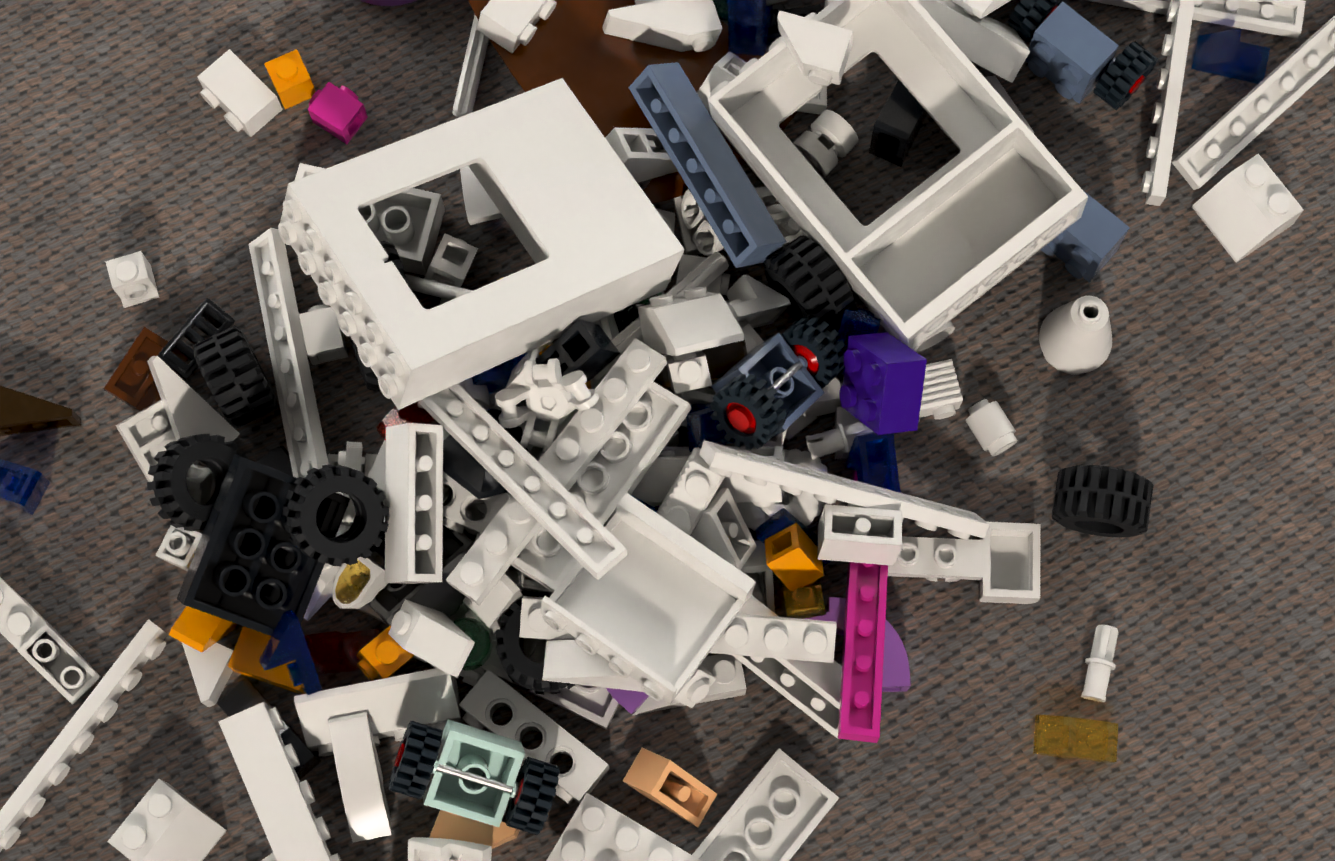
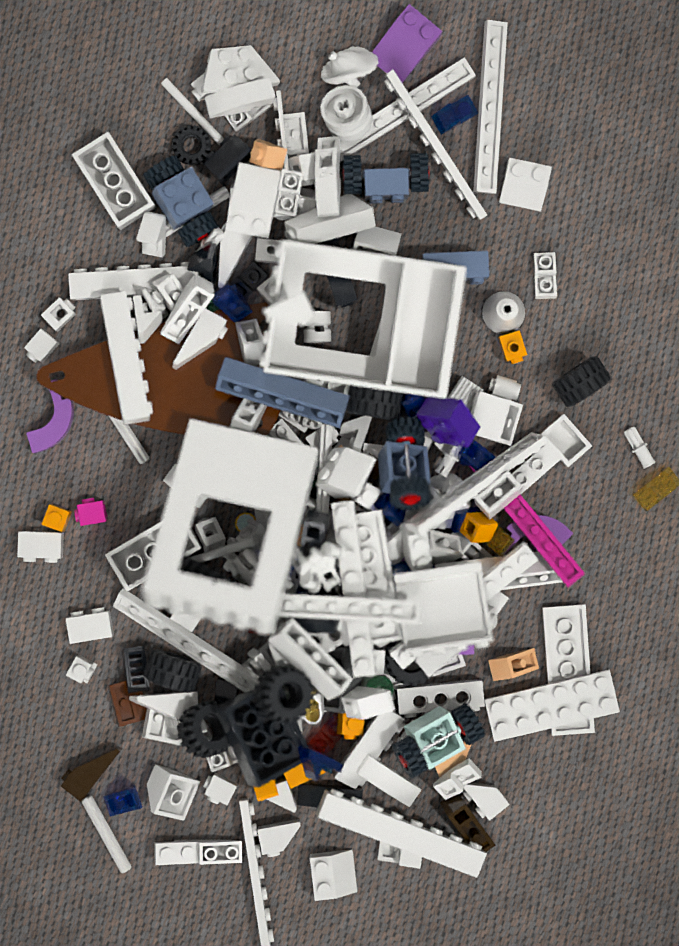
camera: 45 degrees left, 15 degrees up
none -> white brick [66,607,114,644]
none -> white slope [147,764,201,821]
none -> white brick [203,772,238,805]
none -> white slope [257,819,301,857]
none -> white slope [471,391,523,446]
none -> light orange brick [498,330,527,365]
none -> white slope [534,252,557,299]

